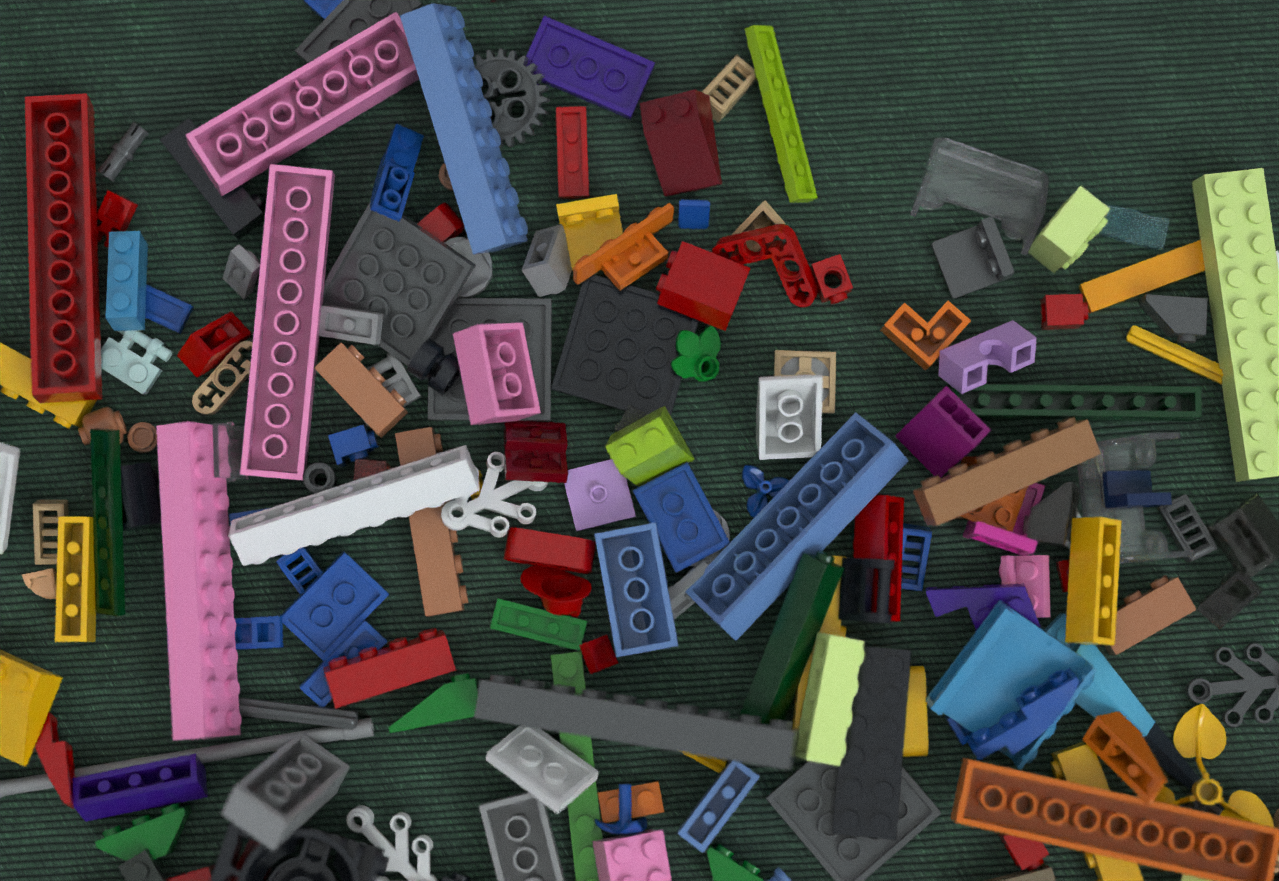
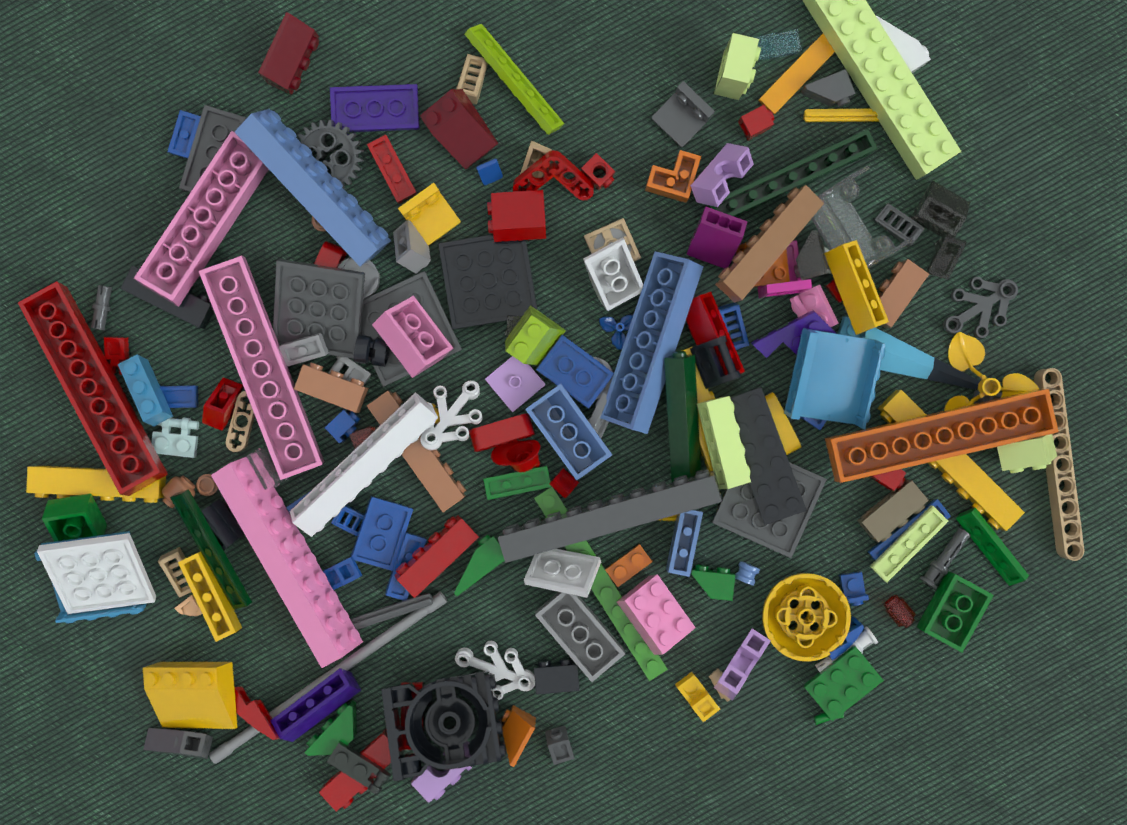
camera: 25 degrees left, 5 degrees up
light grey brick [221,732,350,851] -> none
light grey plate [223,244,260,299] -> none
dark grey brick [303,463,337,493] -> none
blue slope [370,123,424,222] -> none
dark red slope [504,421,568,483] -> none
orange bracket [573,203,674,291] -> none
blue plant [595,784,647,835] -> none
green plate [671,325,721,382] -> none
clear windscreen [910,137,1049,255] -> none
blue slope [967,668,1080,761] -> none
orange slope [1082,711,1167,804] -> none
dark blue panel [1102,470,1172,509] -> none

